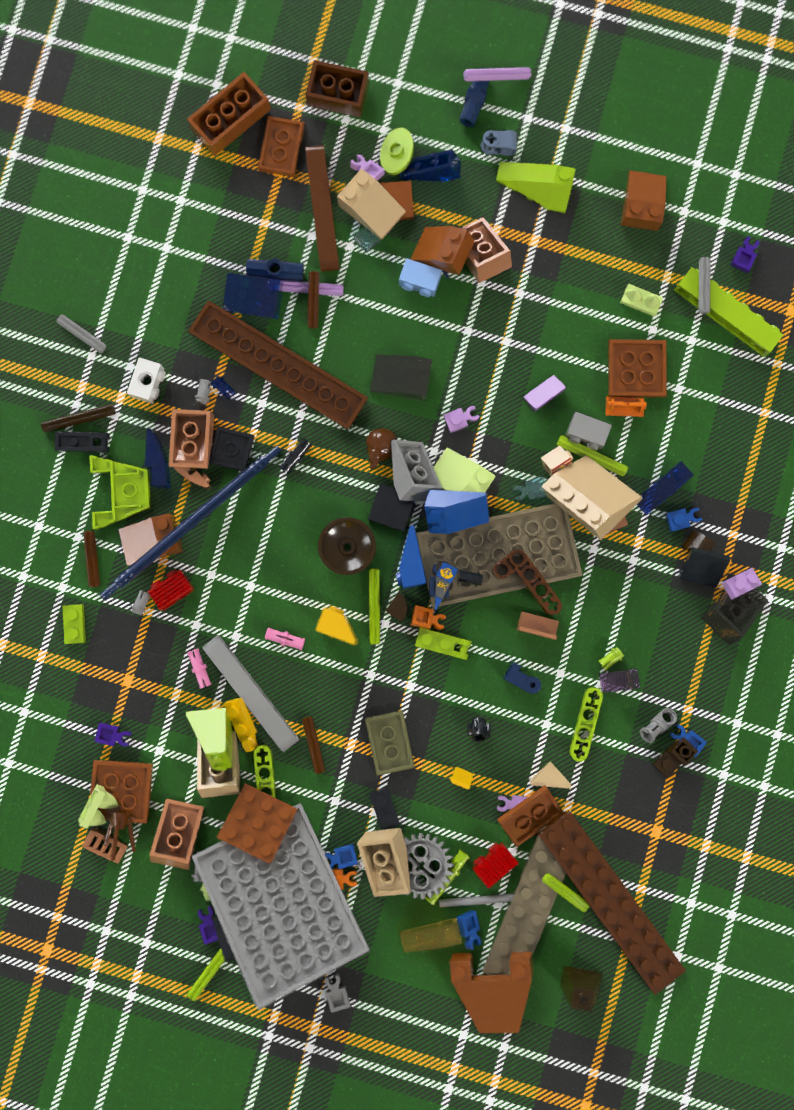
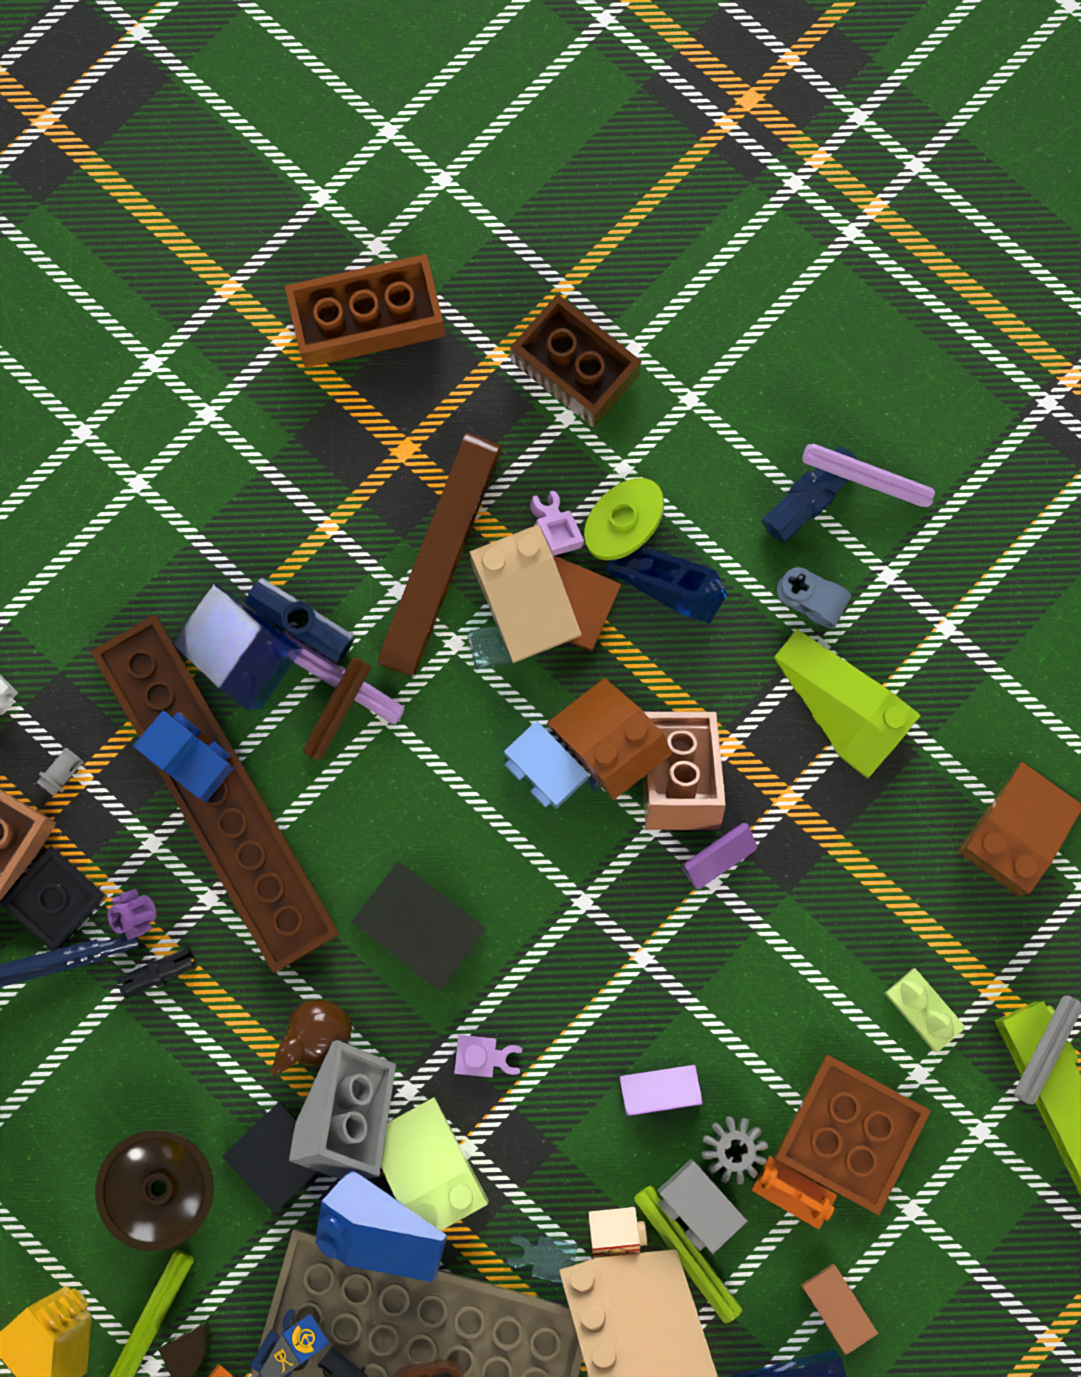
camera: 25 degrees right, 5 degrees down
clear blue pin [211,376,236,400] -> none
dark orange tile [258,116,305,178] -> none
blue slope [396,525,426,590] -> none
none -> medium lavender gear [108,889,156,940]
none -> blue brick [133,710,234,803]
none -> medium lavender slope [682,822,757,889]
none -> light grey gear [701,1116,768,1184]
none -> nougat tile [801,1264,878,1355]

